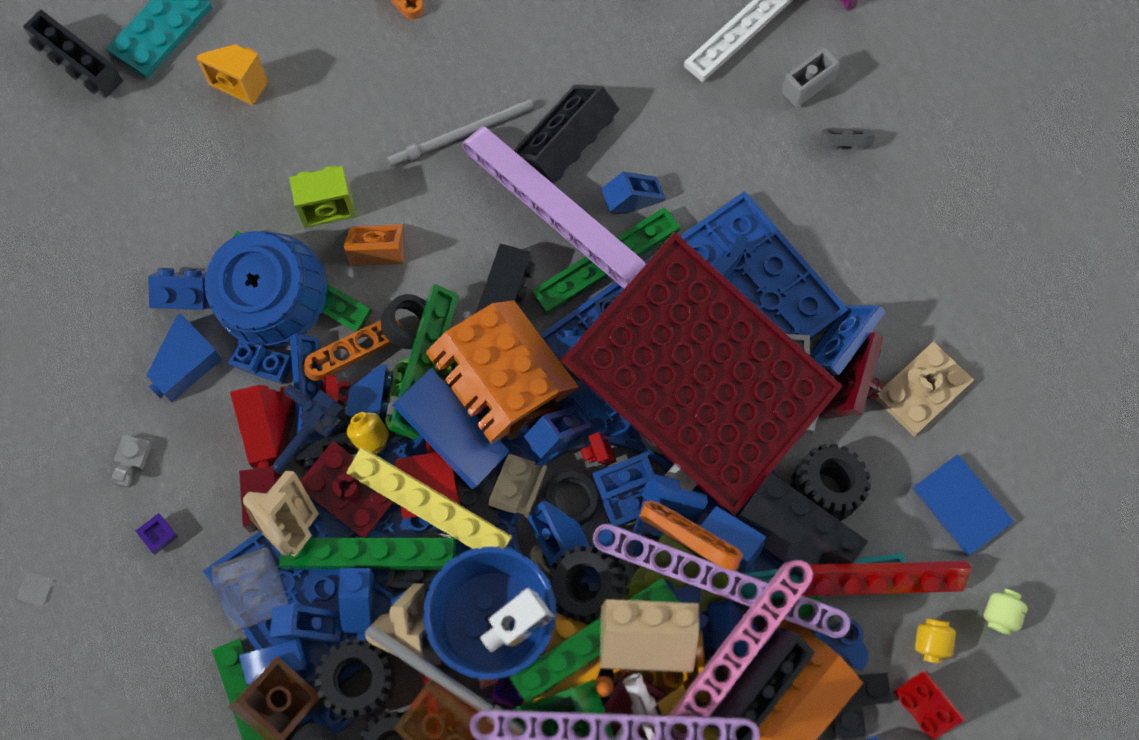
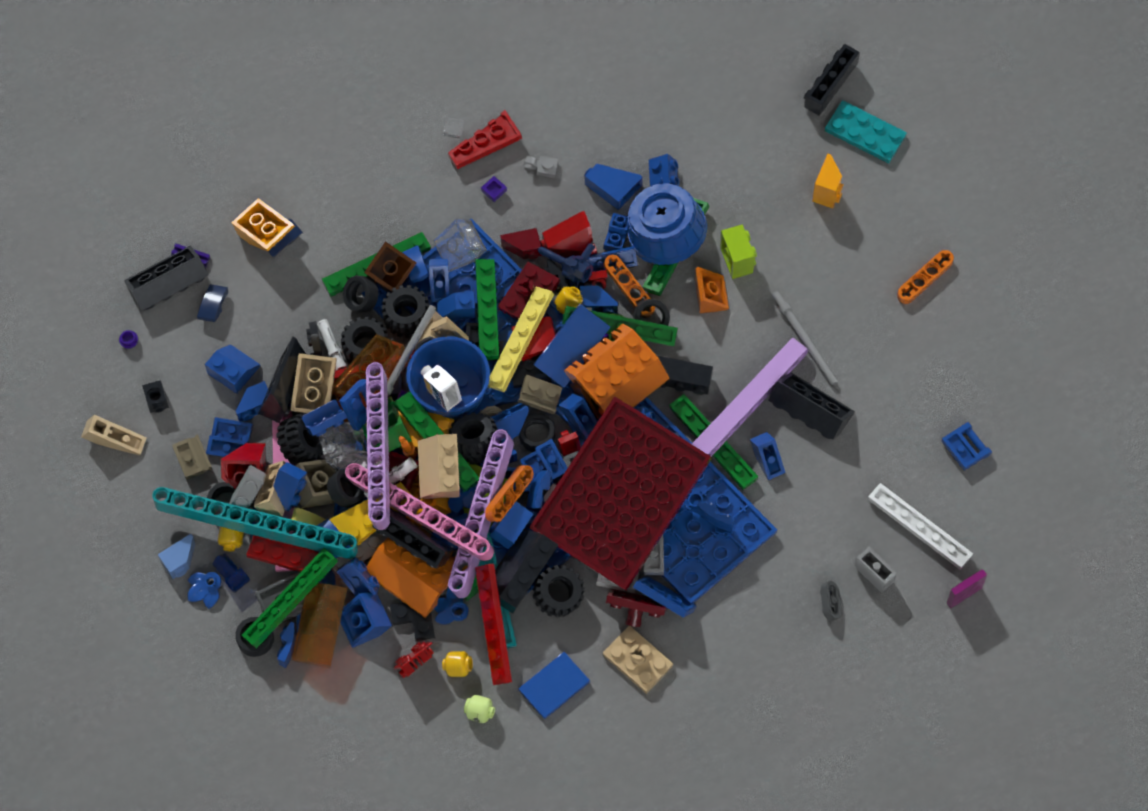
camera: 85 degrees right, 5 degrees down
tan piece [243,471,319,556] -> none
none -> red wing [448,110,522,170]

